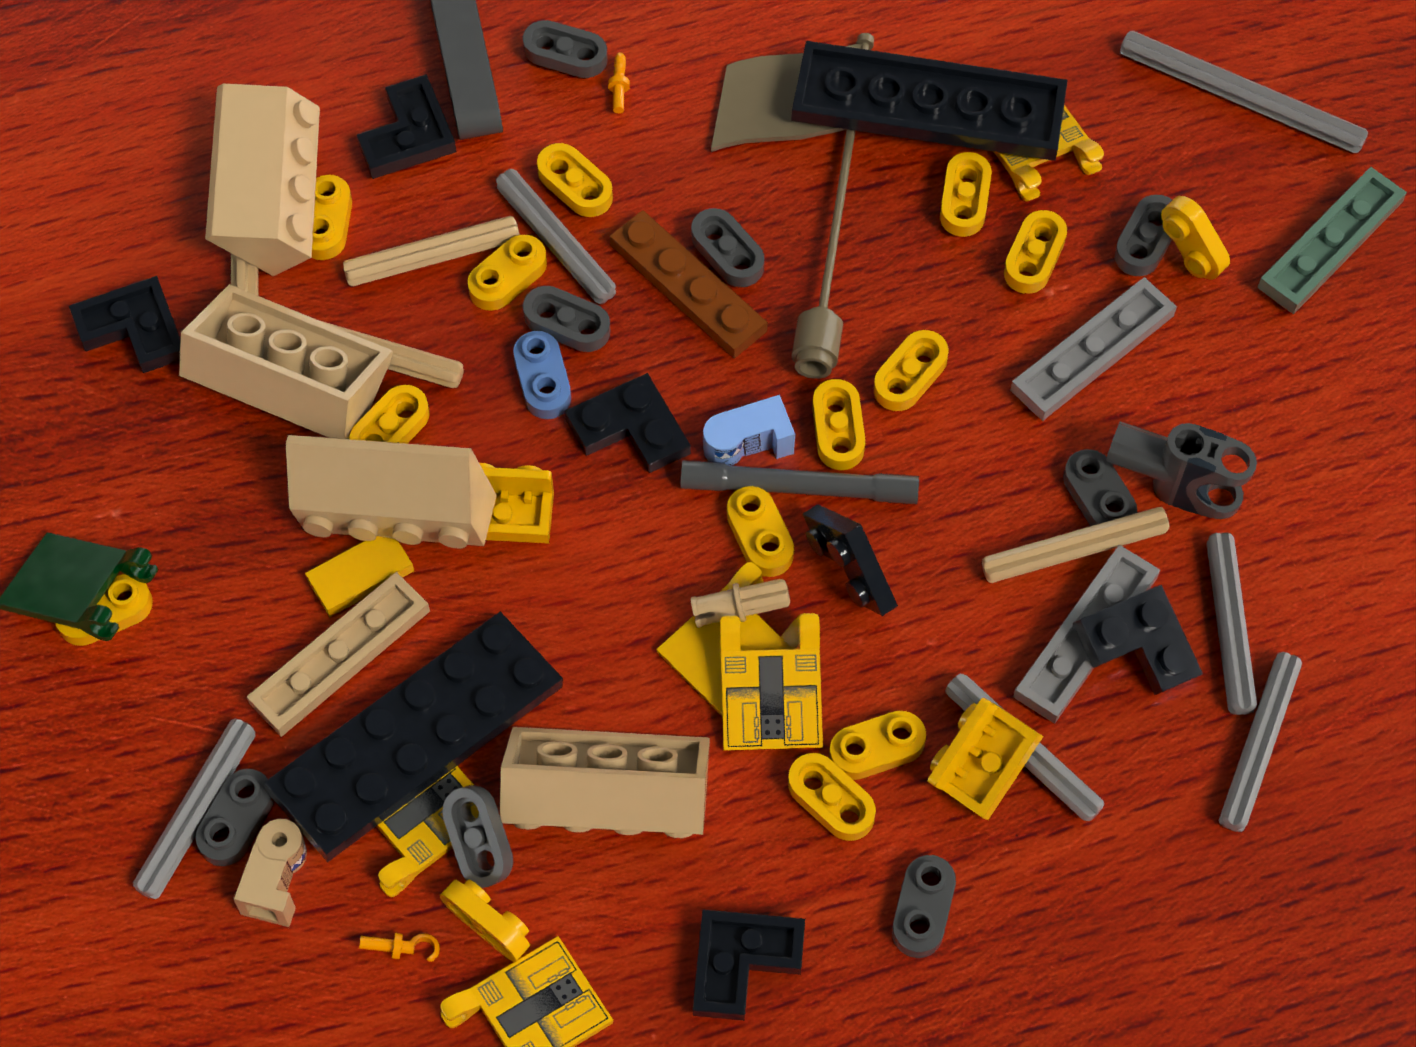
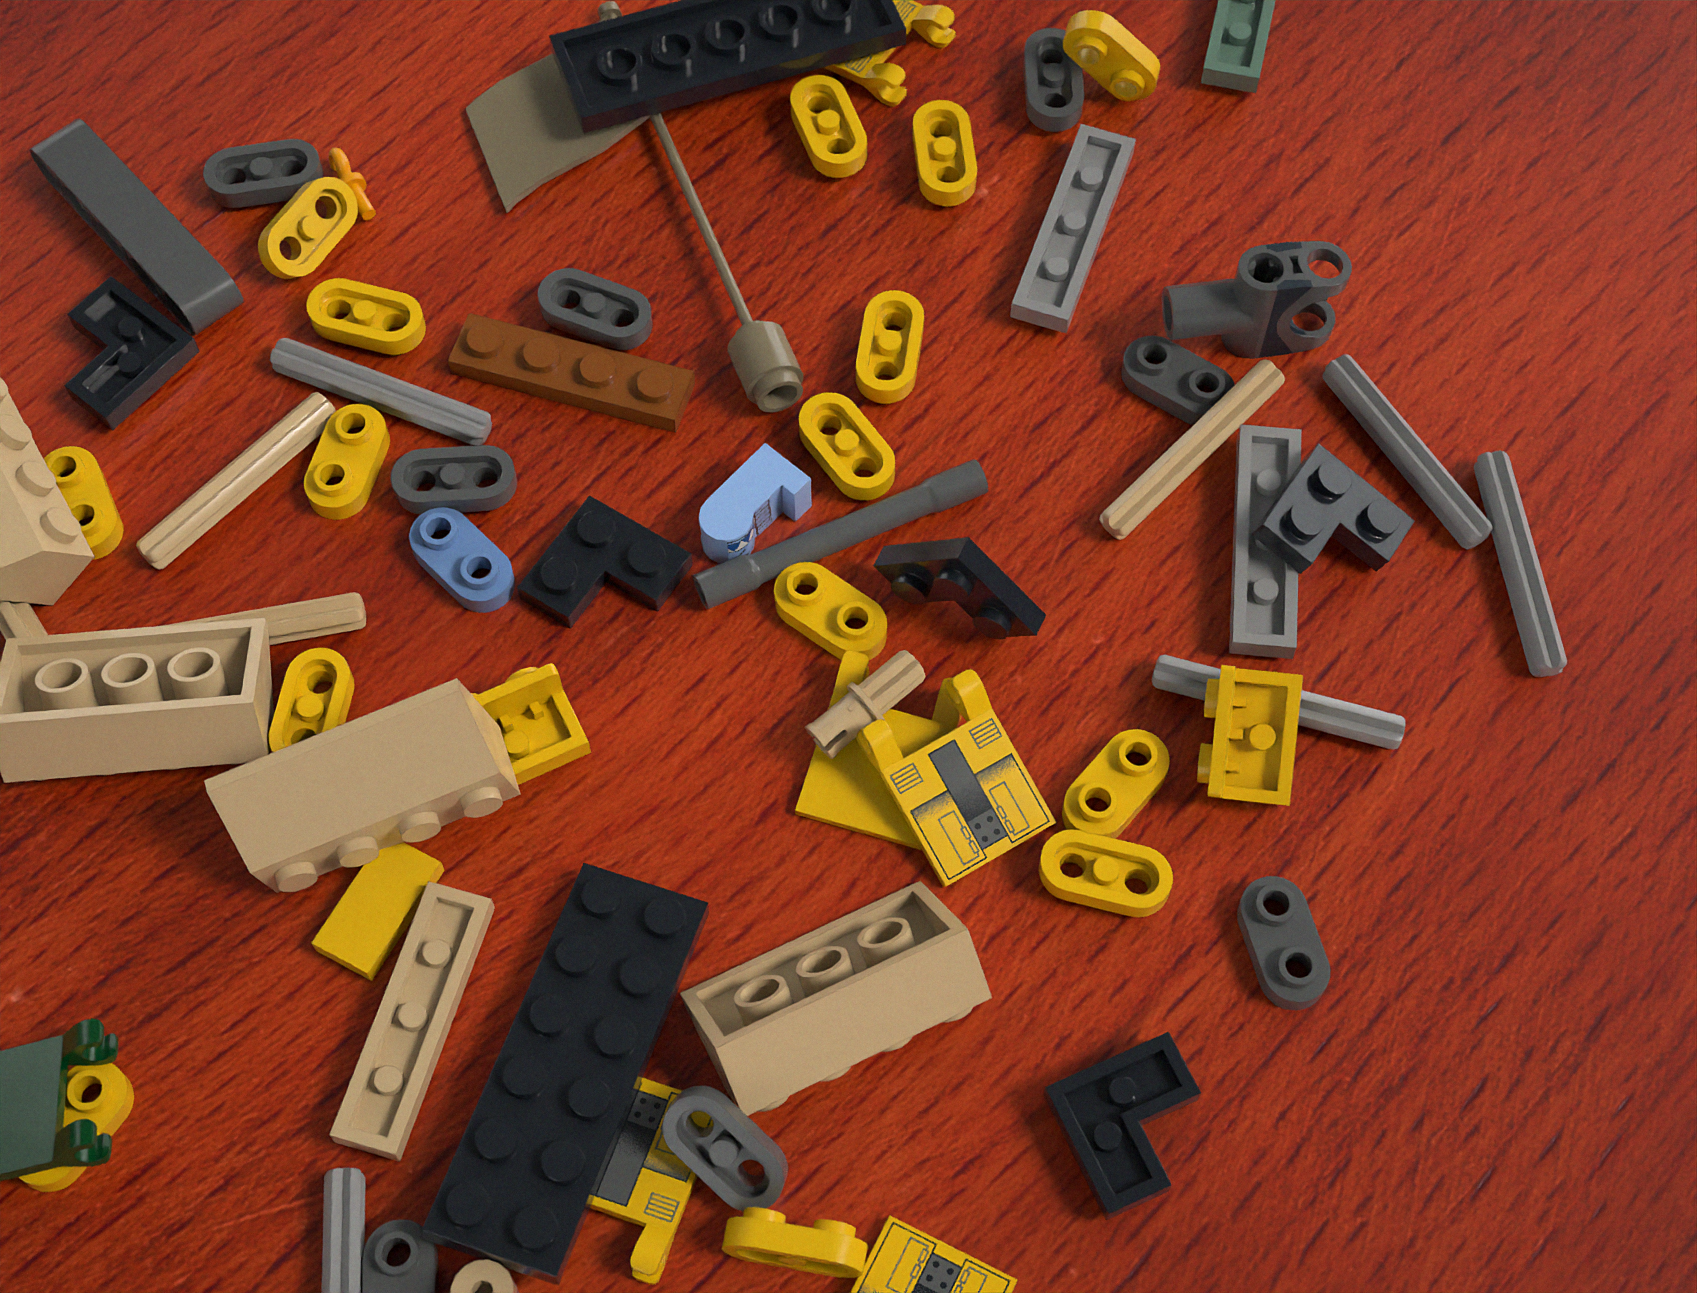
camera: 30 degrees left, 0 degrees up
none -> yellow plate [258,177,358,279]

